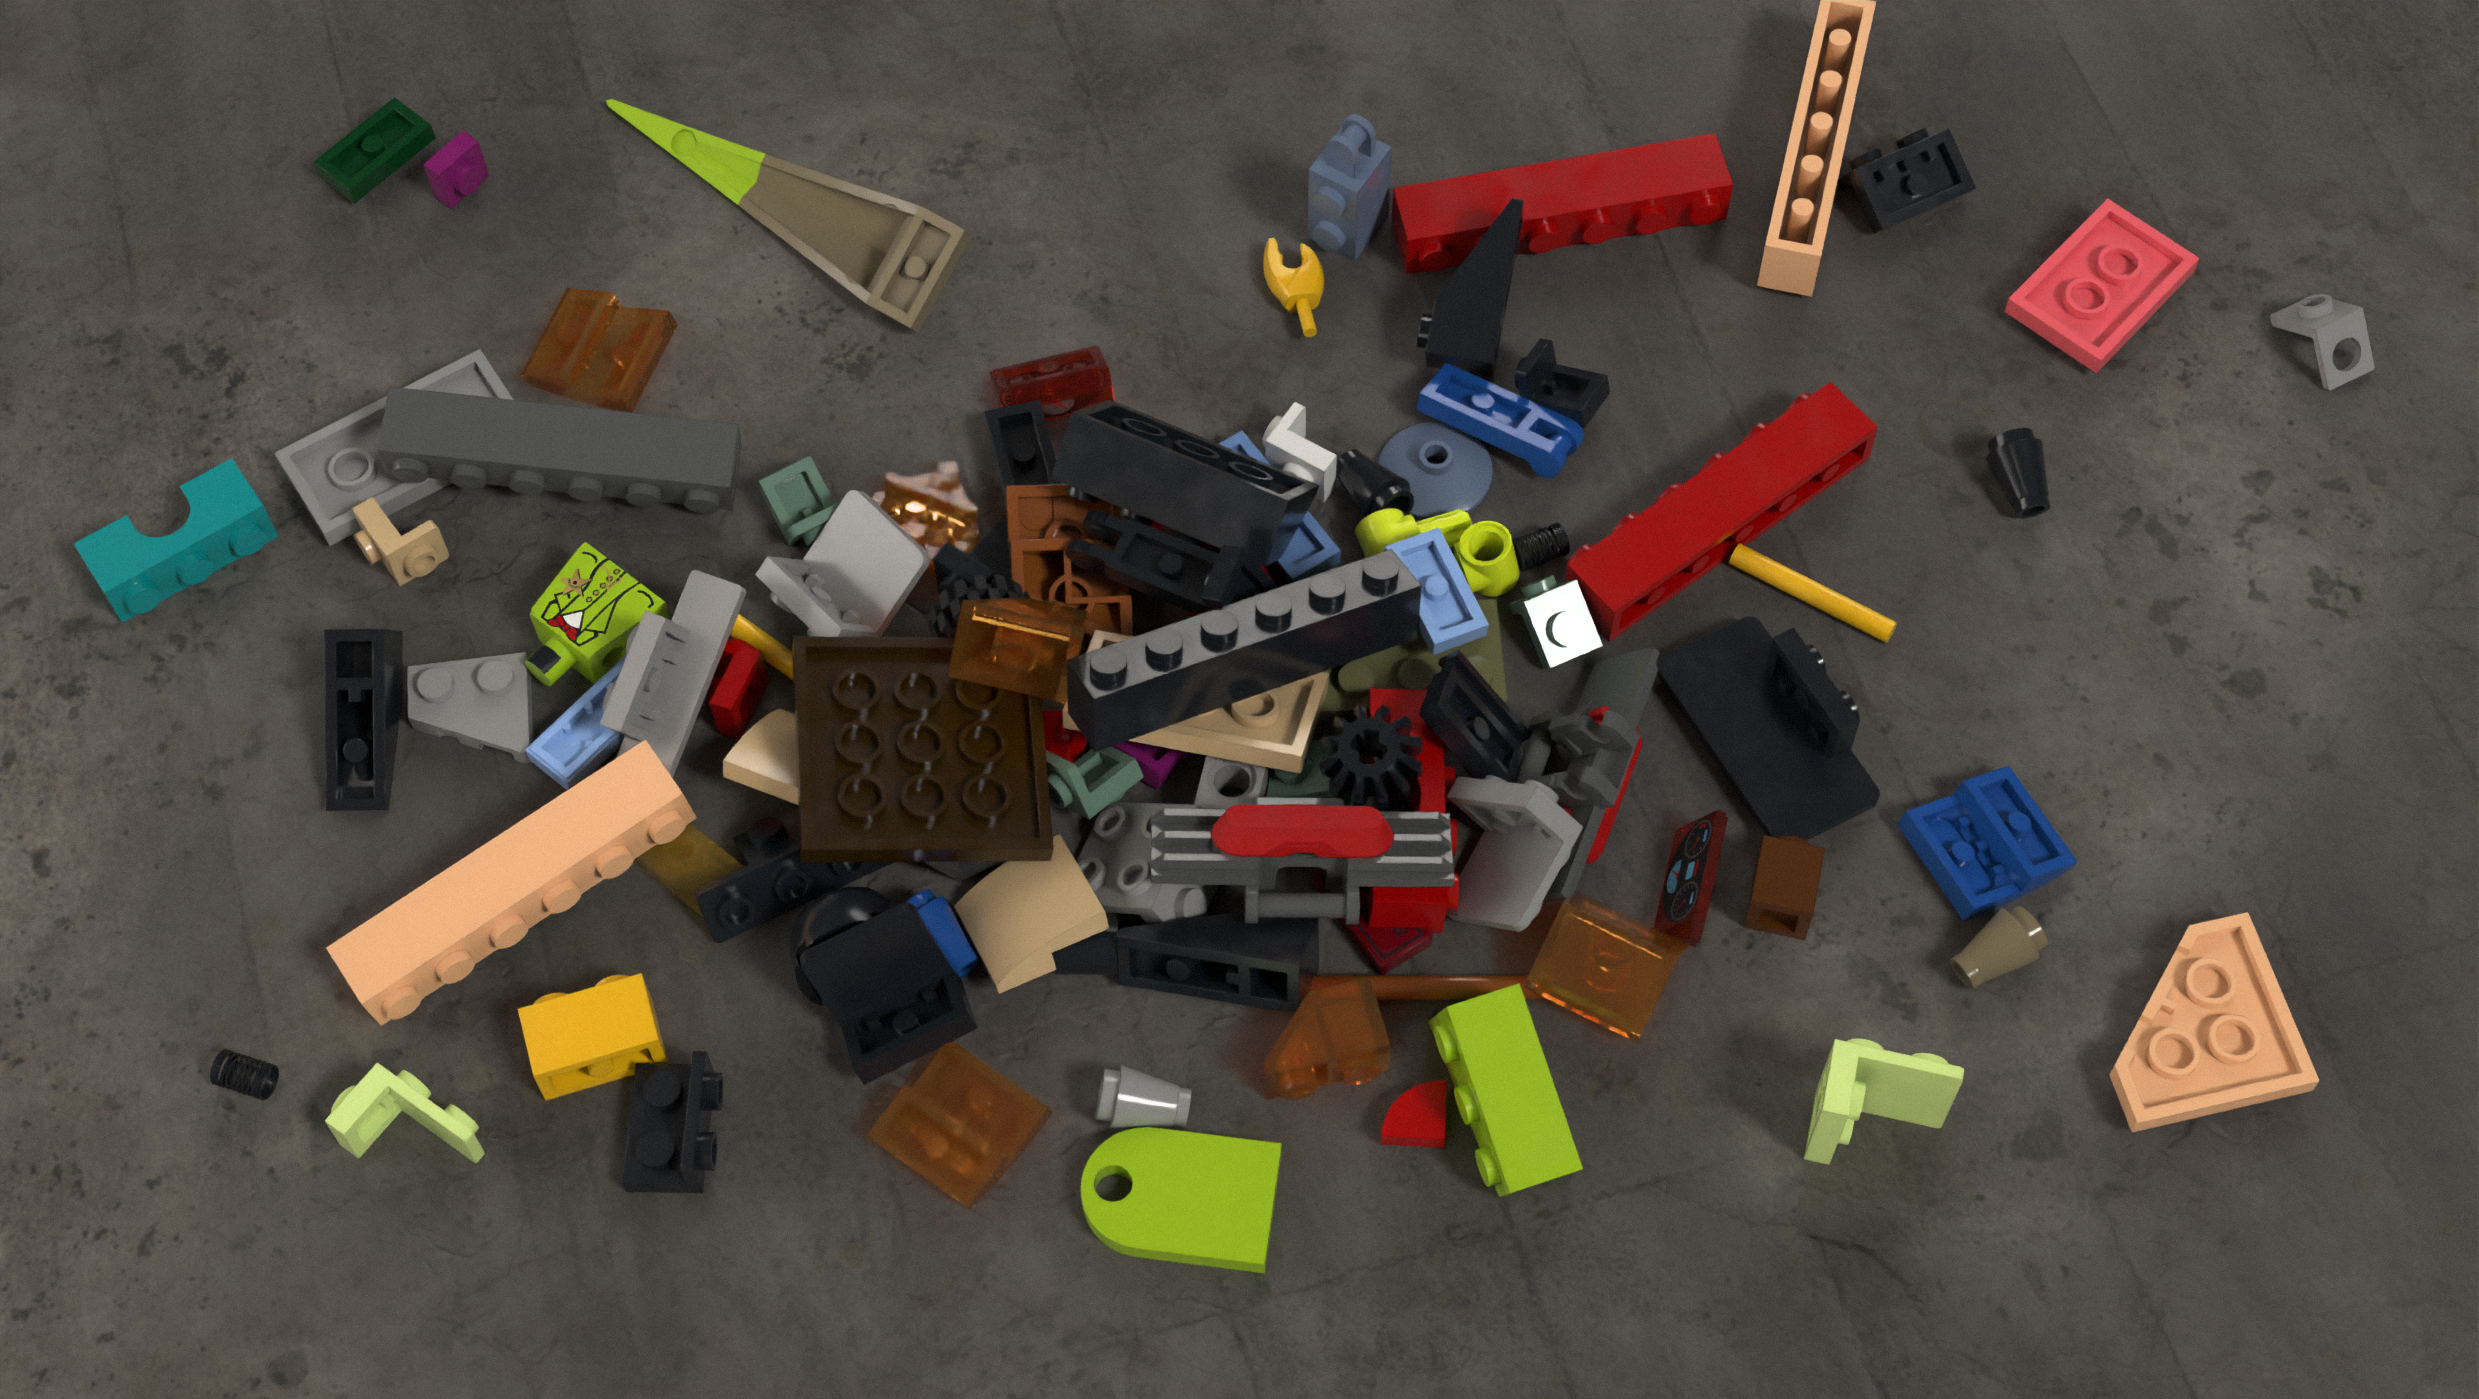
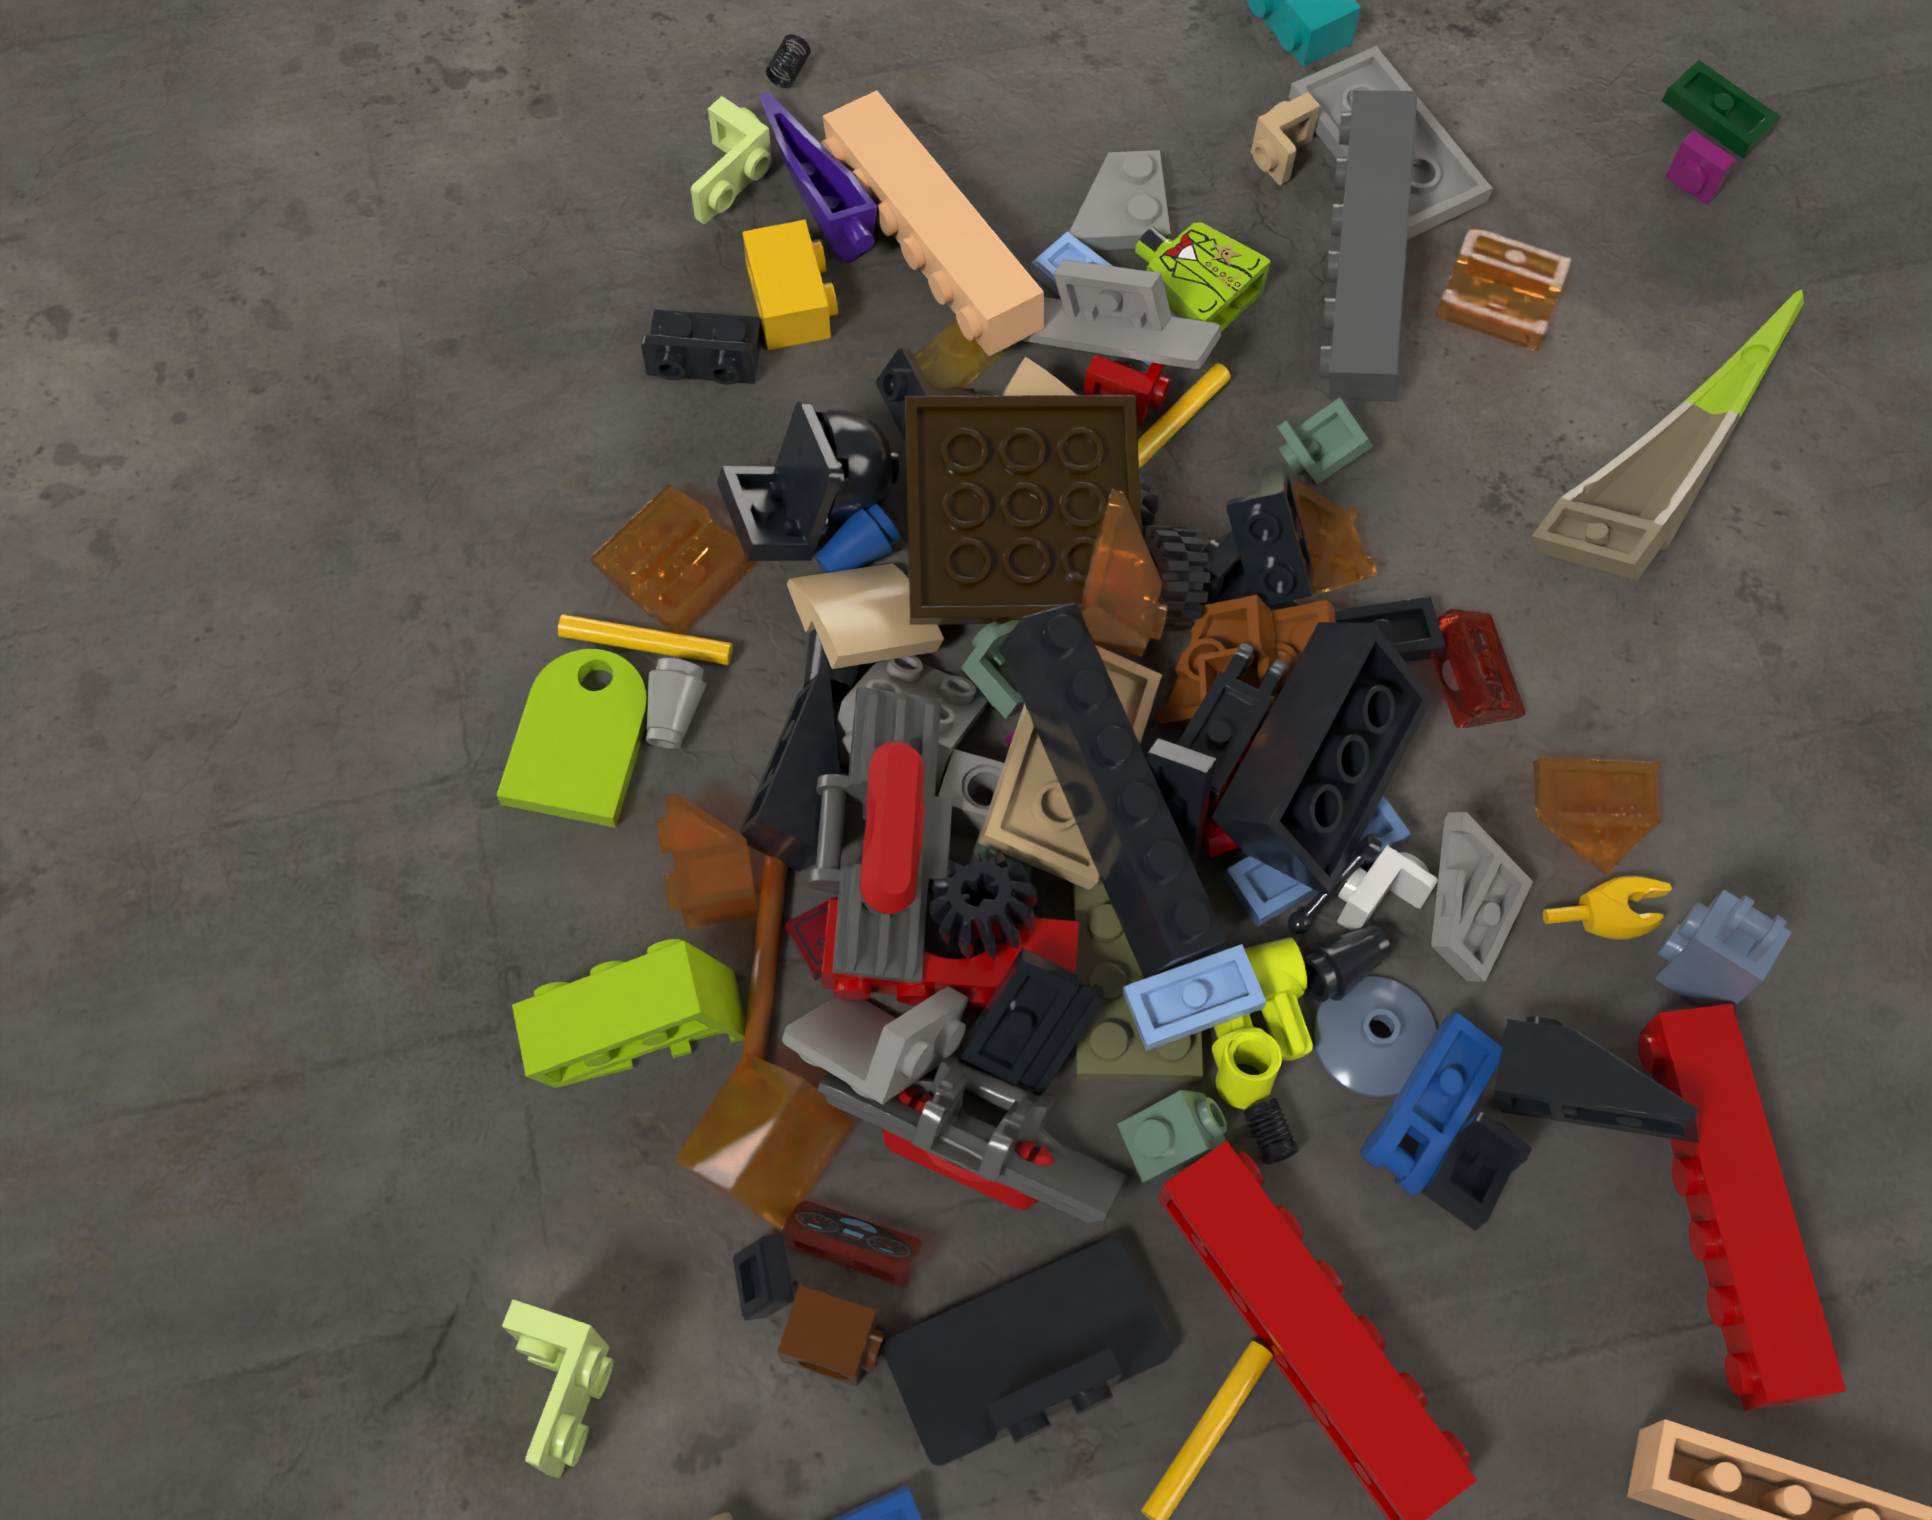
camera: 90 degrees right, 5 degrees up
black slope [324,629,403,811] -> none
light grey bracket [755,490,930,637] -> none
red tile [1380,1080,1447,1148] -> none
none -> yellow bar [558,614,733,666]
none -> black tile [733,1235,794,1320]
none -> dark purple piece [759,92,877,262]
none -> black bracket [1226,464,1314,606]
none -> black hinge [1288,834,1382,935]
none -> light grey wing [1431,812,1533,982]
none -> clear orange slope [1533,757,1661,875]

